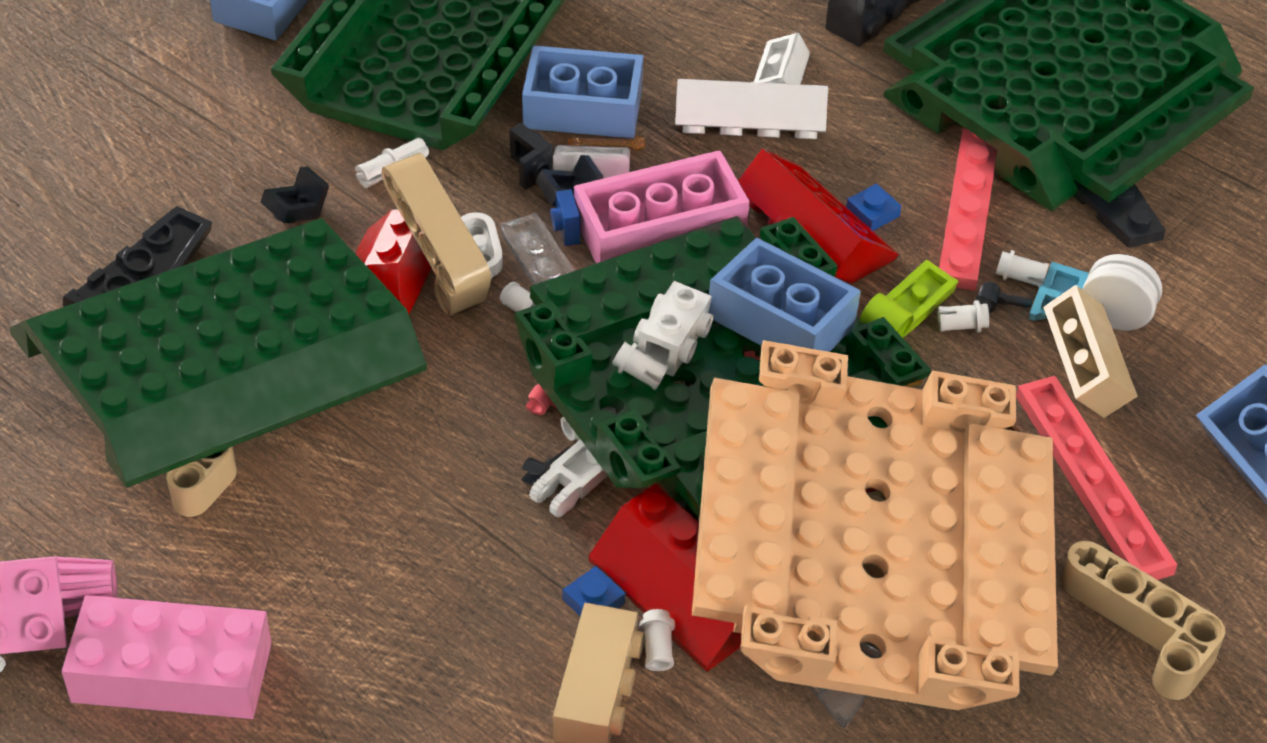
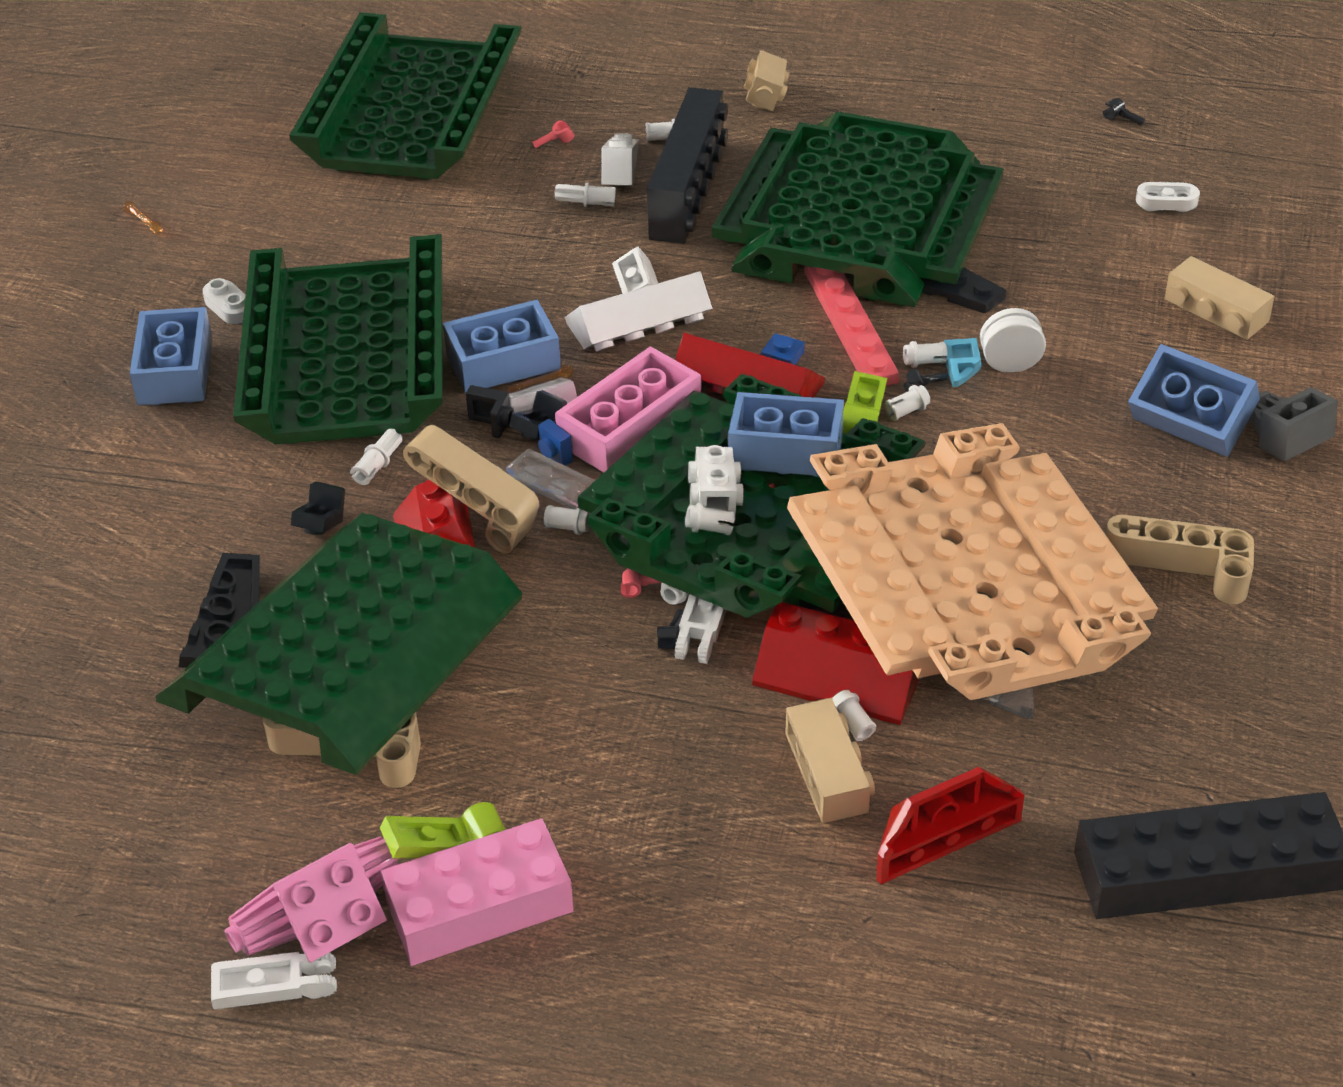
camera: 25 degrees left, 5 degrees down
blue plate [562,566,625,617] -> none
coral plate [1016,376,1177,580] -> none
tan brick [1044,285,1137,418] -> none
none -> lime plate [380,802,506,859]

